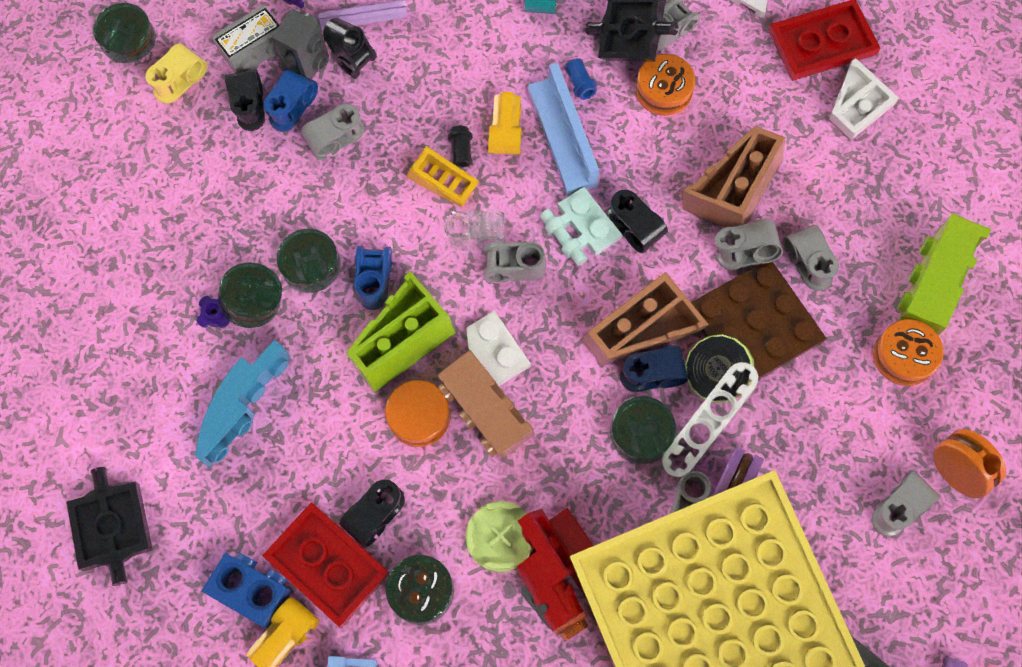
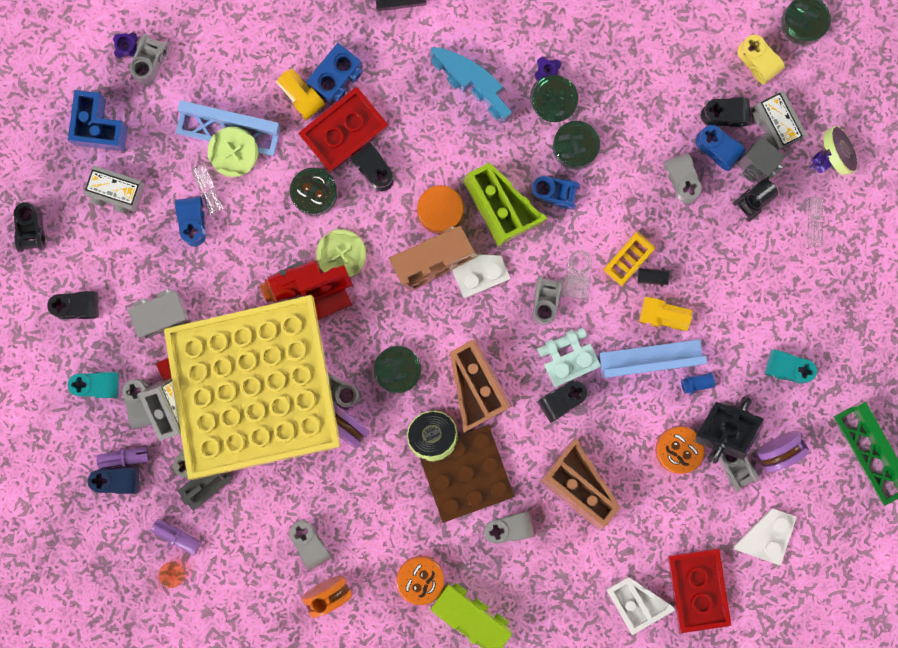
camera: 95 degrees right, 15 degrees up
lavender axle [318,0,407,30] -> none
dark blue piece [620,346,689,392] -> none
white beam [662,362,758,477] -> none
light grey piece [715,219,783,270] -> none

